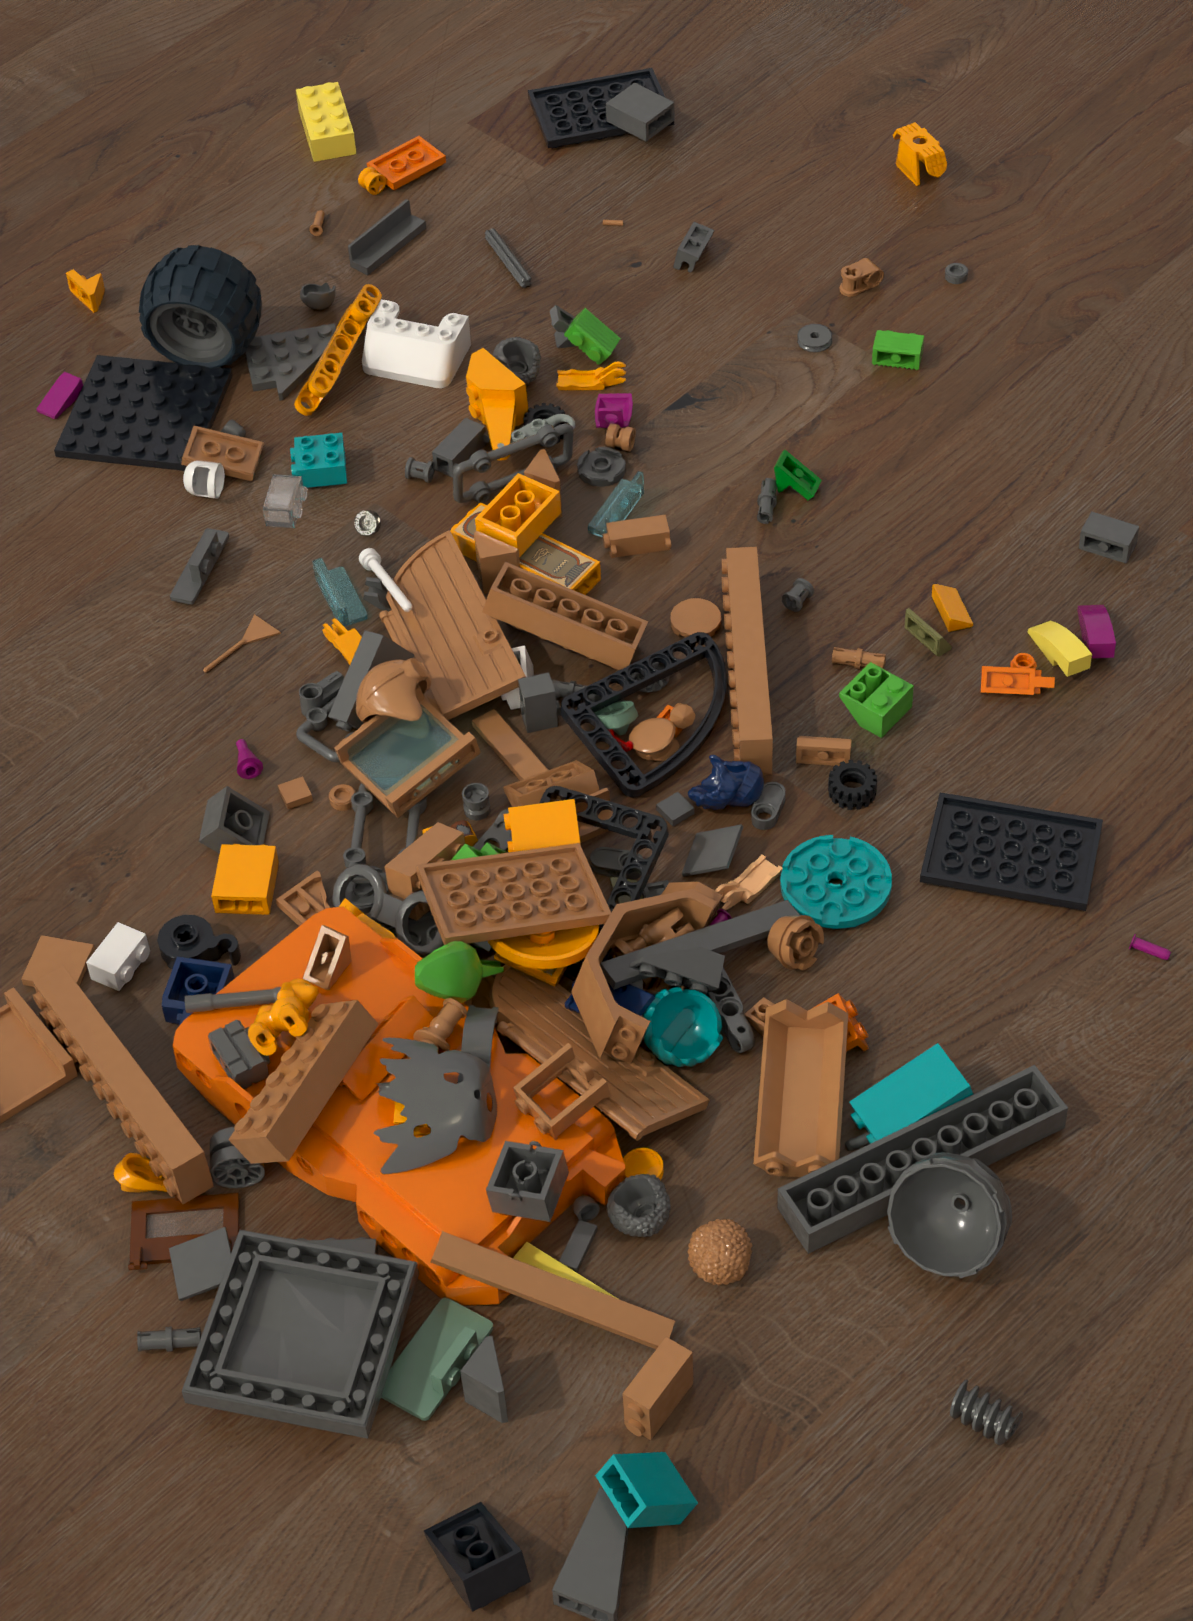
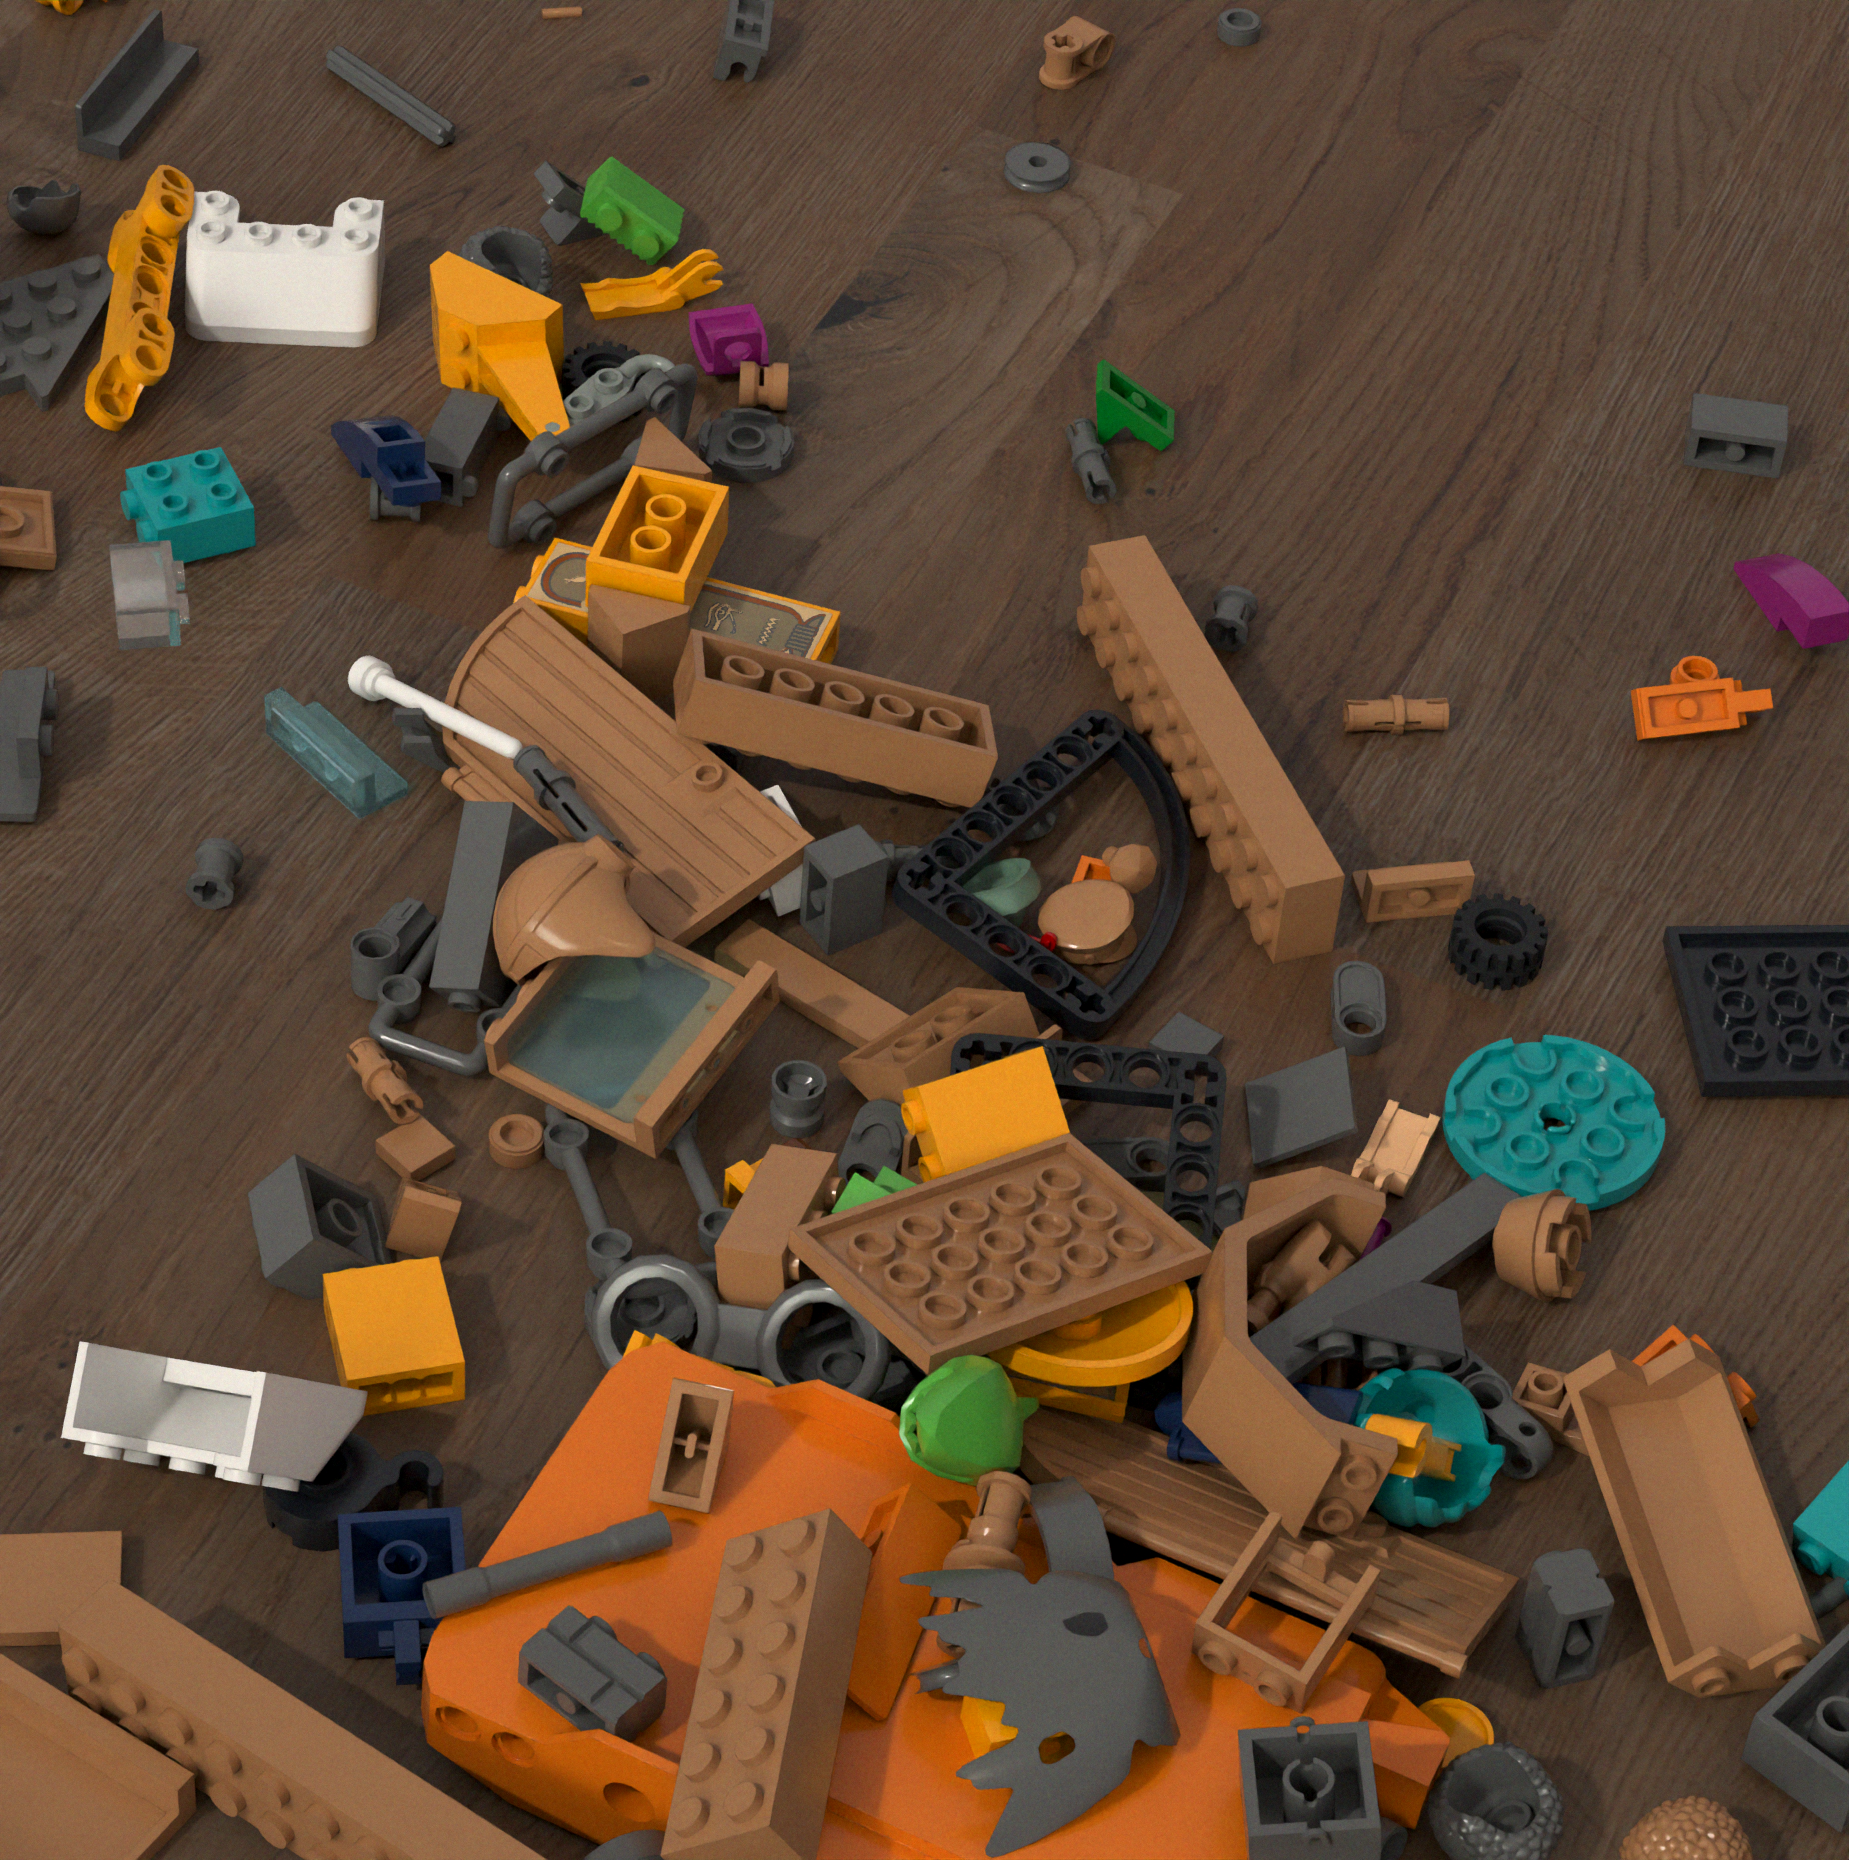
camera: 25 degrees left, 5 degrees down
white brick [86,922,150,991] -> none
medium nougat piece [203,614,281,673] -> none
magenta cone [236,739,263,779] -> none
light orange animal [248,979,318,1056] -> none
medium nougat wing [276,871,330,926] -> none
light orange arm [322,618,362,665] -> none
clear smoke tile [354,510,381,536] -> none
clear light blue panel [588,471,644,538] -> none
medium nougat brick [603,515,671,558] -> none
medium nougat tile [671,598,721,638] -> none
dark blue hair [688,755,764,810] -> none
bright green slope [839,662,914,738] -> none
bright green brick [872,330,924,370] -> none
olive slope [905,608,952,657] -> none
light orange slope [932,584,973,632] -> none
light yellow slope [1028,621,1092,677] -> none
none -> white windscreen [61,1341,368,1492]
none -> dark grey bush [186,838,244,910]
none -> dark blue slope [331,415,441,507]
none -> medium nougat pin [346,1037,423,1125]
none -> medium nougat slope [385,1176,462,1262]
none -> dark grey pin [513,745,624,853]
none -> light orange piece [1364,1414,1462,1482]
none -> dark grey brick [1515,1548,1615,1689]

